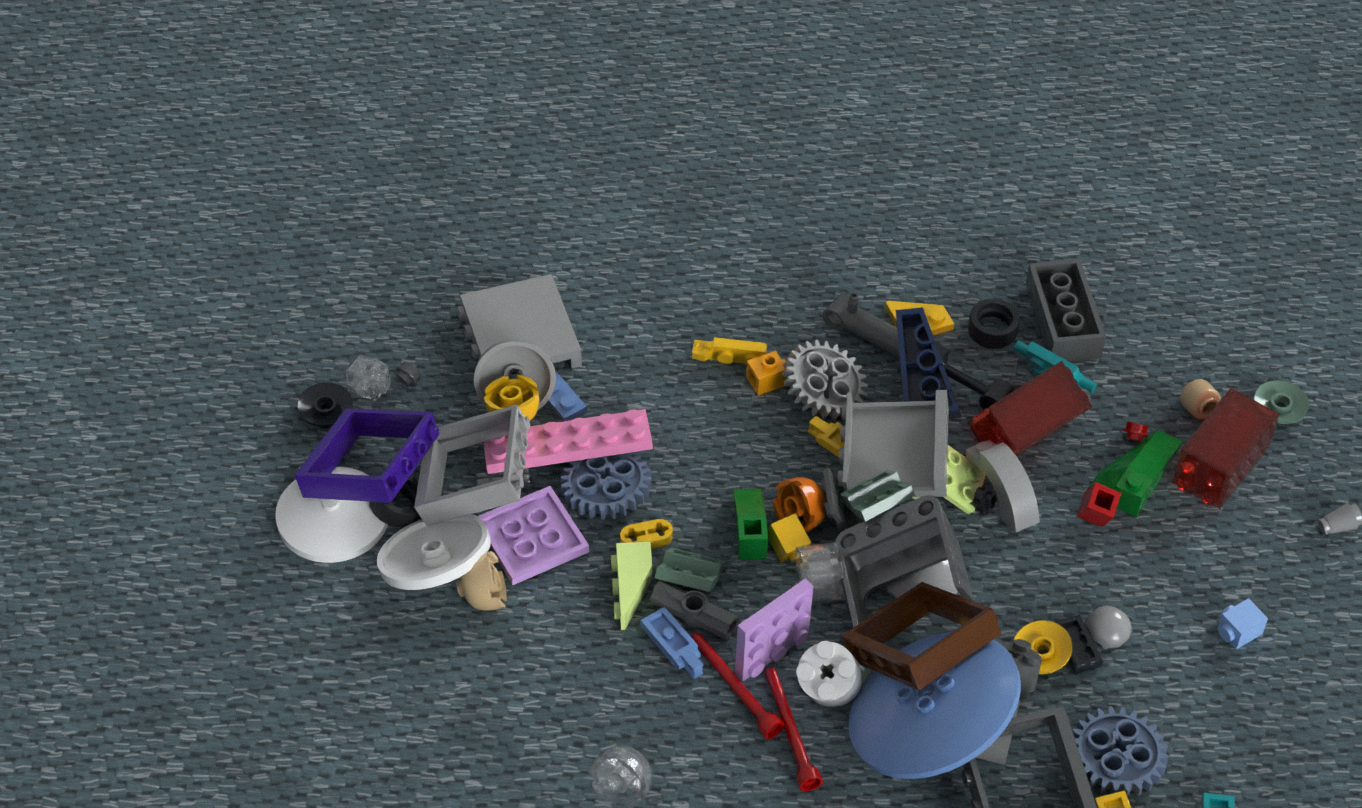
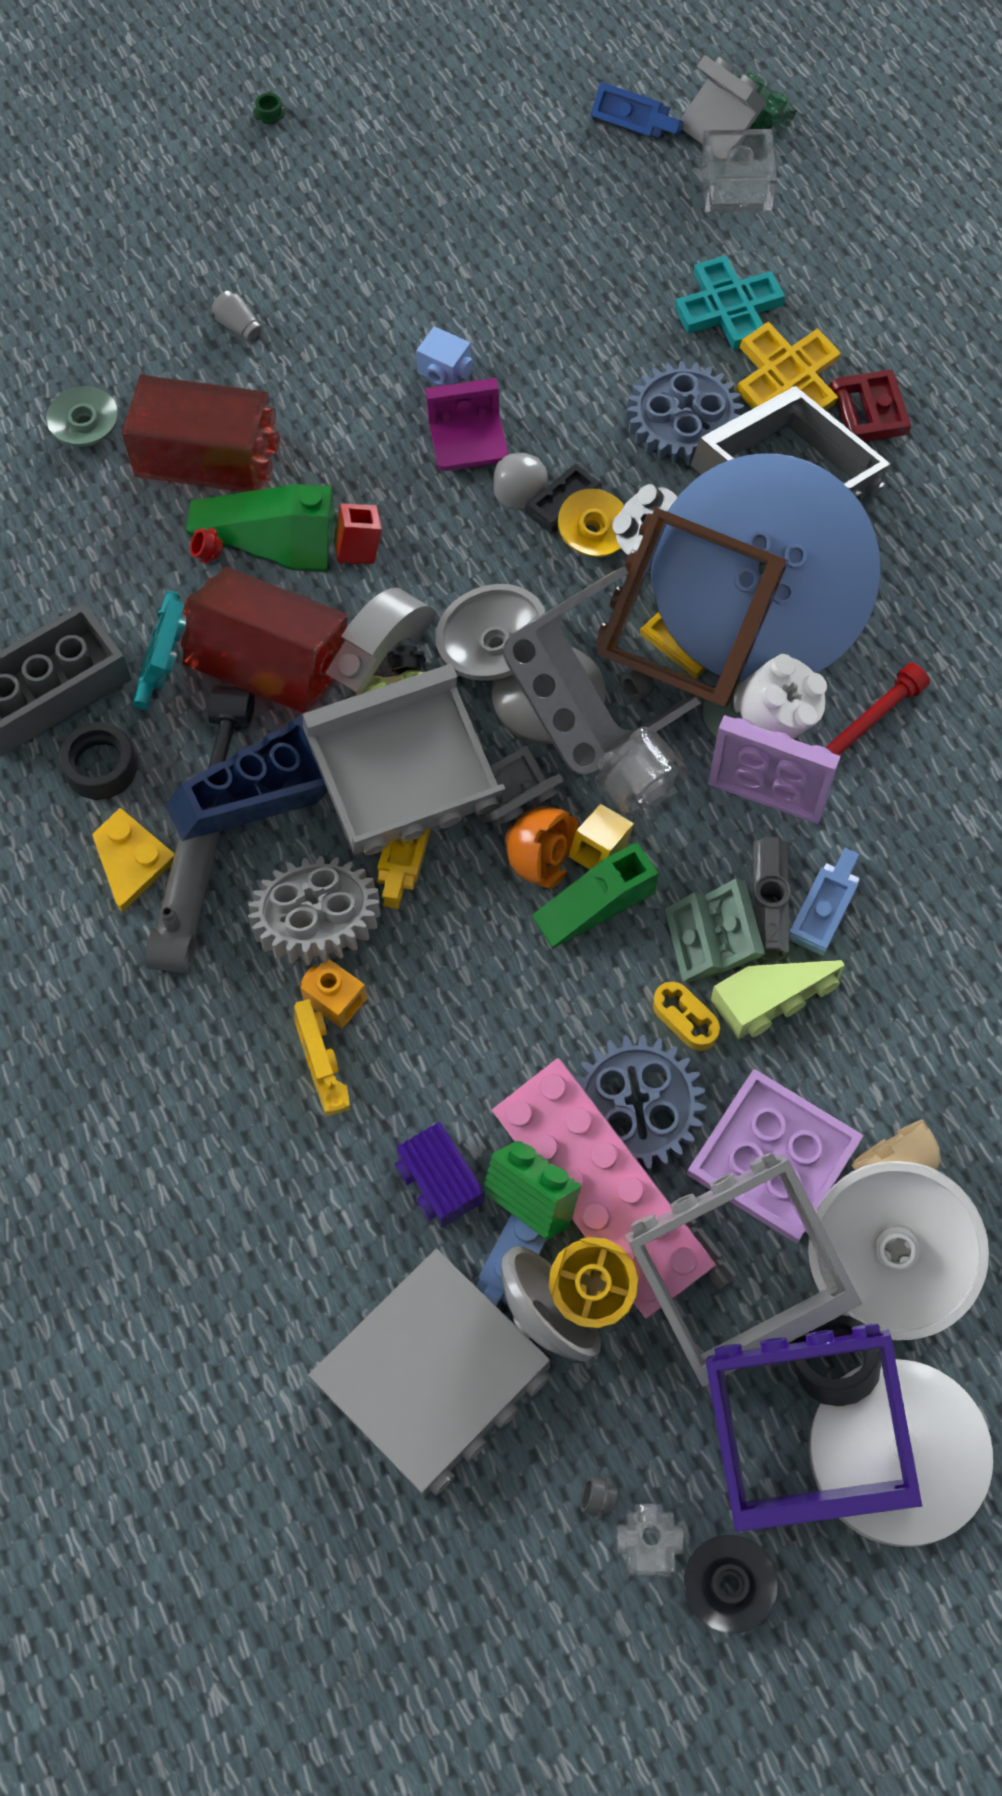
camera: 115 degrees left, 15 degrees up
red piece [691,632,785,740] -> none
sand green slope [839,469,915,522] -> none
tan head [1180,379,1221,419] -> none
none -> dark purple brick [394,1122,485,1228]
none -> magenta bracket [425,378,508,471]
none -> light grey dish [436,584,545,681]
none -> green brick [483,1141,581,1240]

